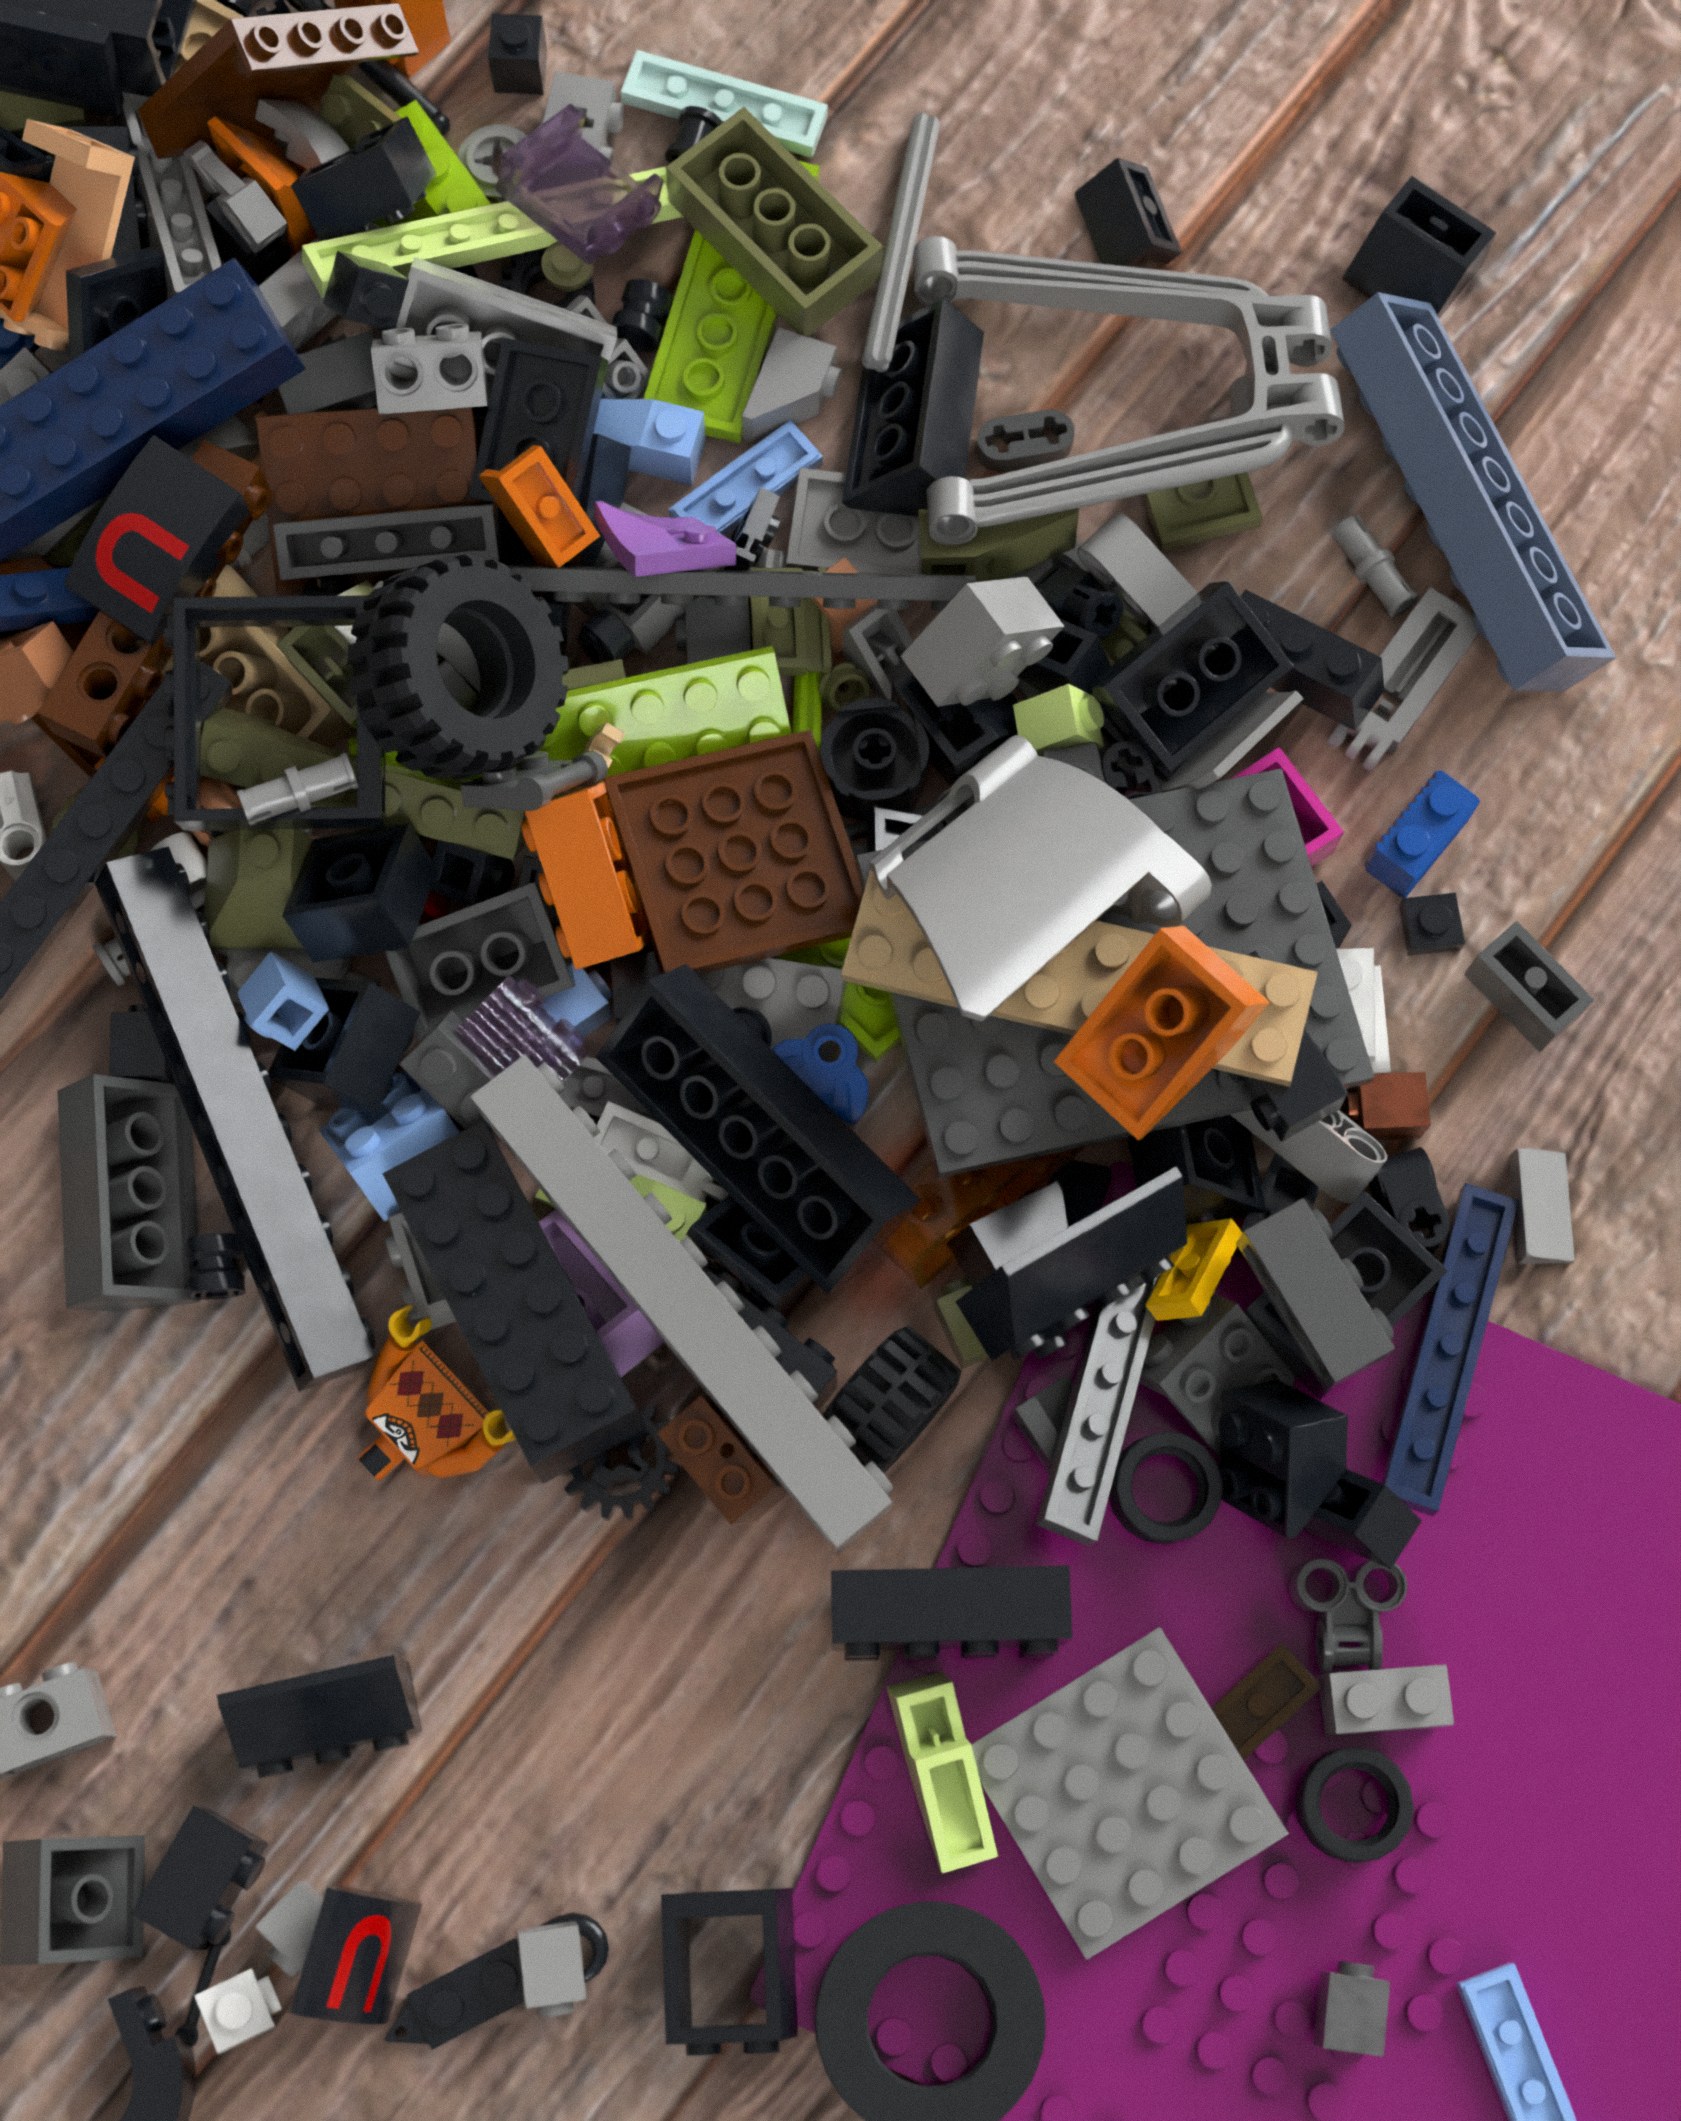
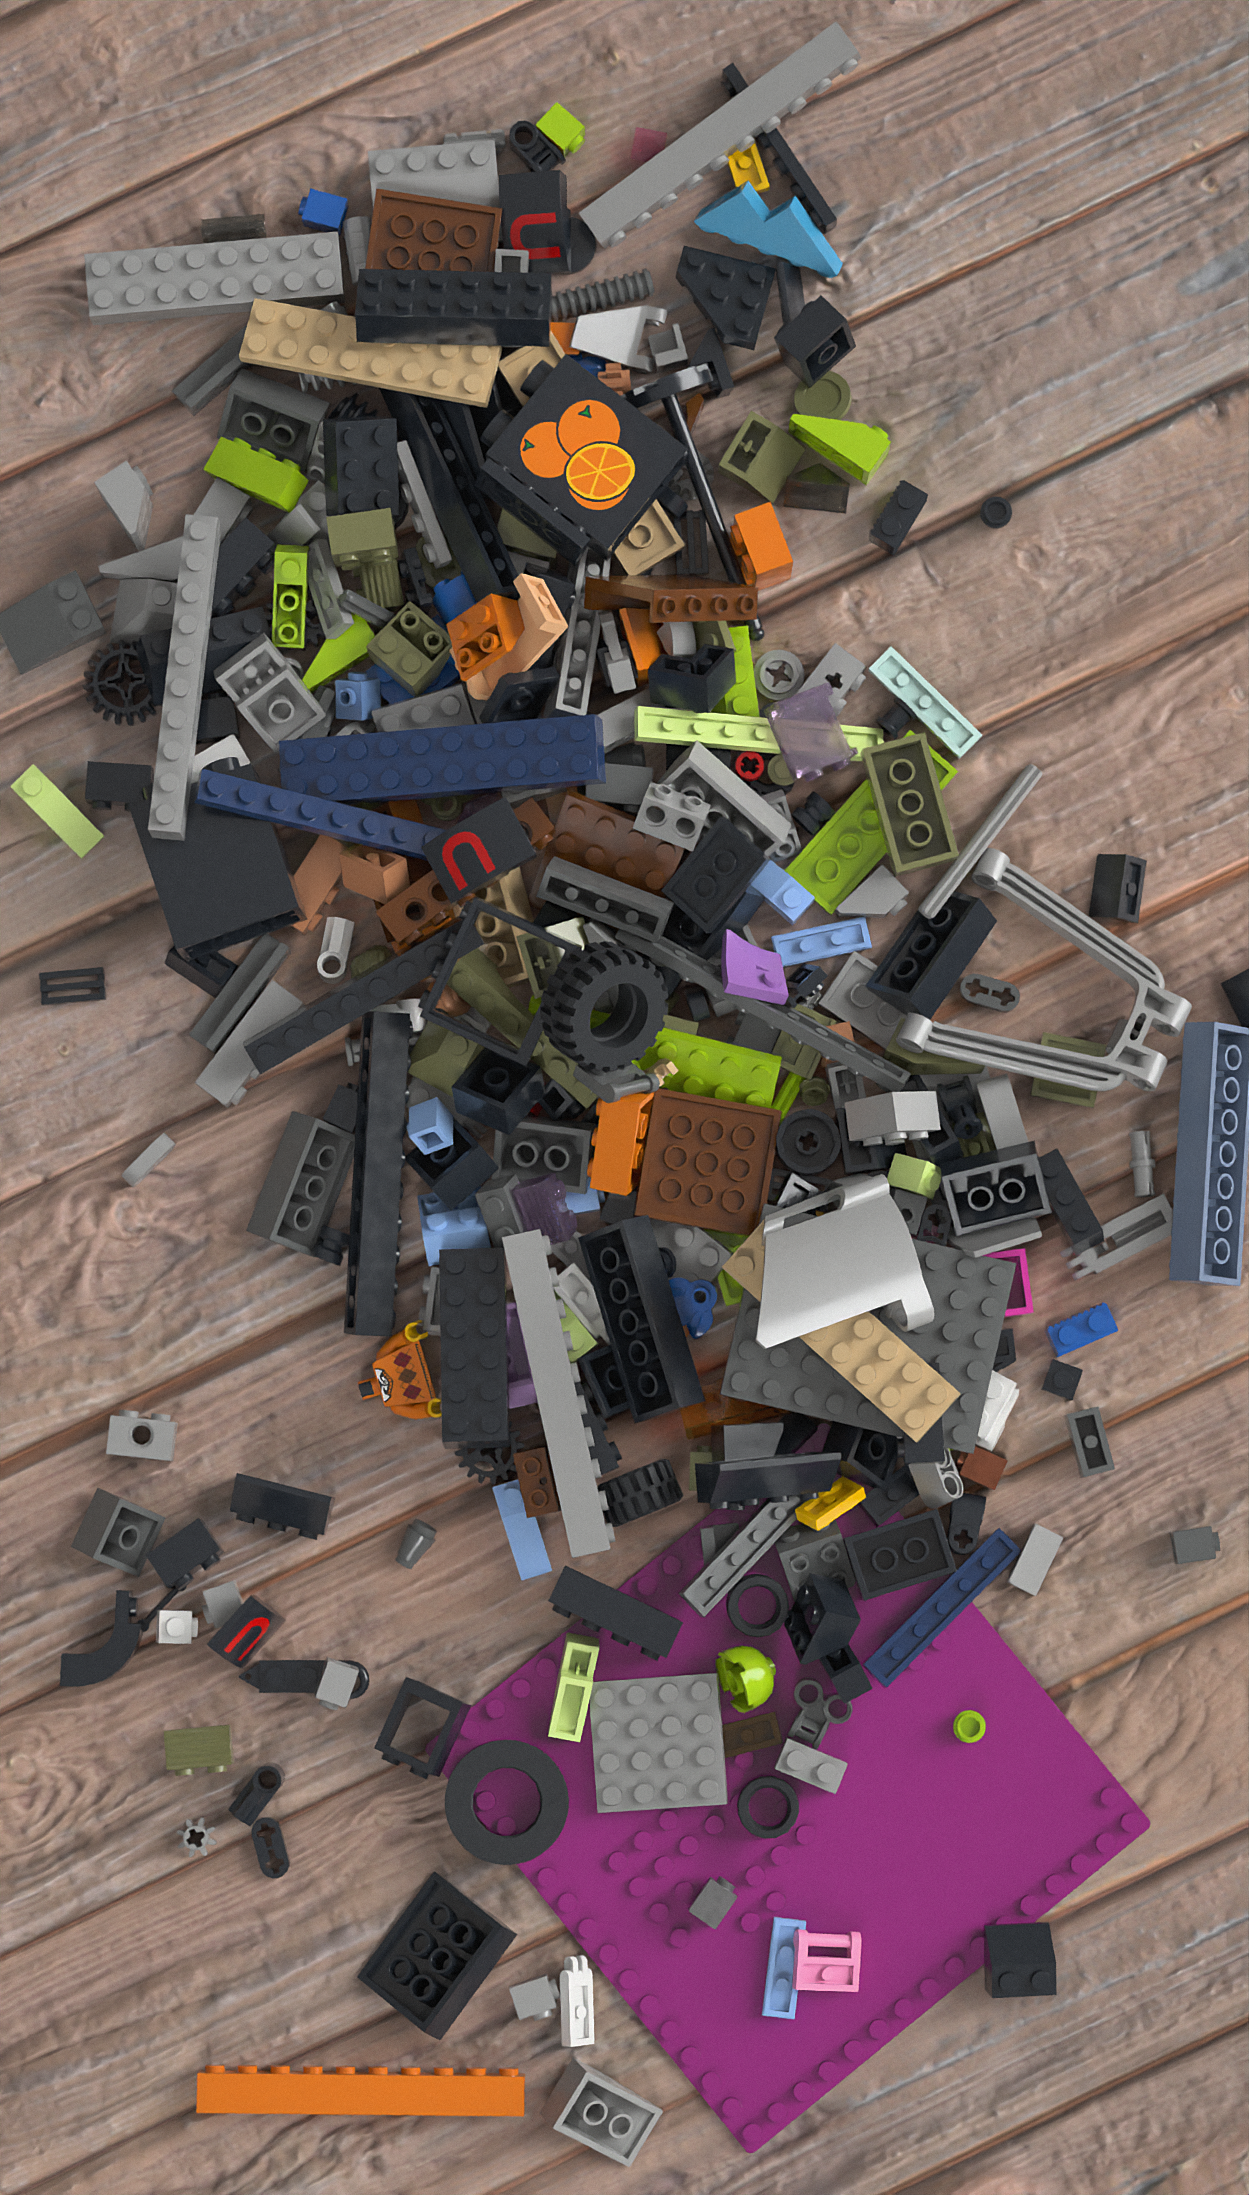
camera: 30 degrees right, 10 degrees up
light grey pin [237,753,359,826] -> none
black brick [323,251,409,330] -> none
orange panel [479,445,600,568] -> none
black brick [488,13,548,95] -> none
orange slope [1054,926,1270,1140] -> none
dark grey brick [1236,1198,1395,1392] -> none
none -> dark grey cone [395,1519,437,1569]
none -> light blue slope [492,1479,552,1581]
none -> lime cylinder [715,1645,776,1713]
none -> red bush [735,751,764,782]
none -> bright pink plate [792,1929,861,1992]
none -> lime plate [953,1710,986,1743]

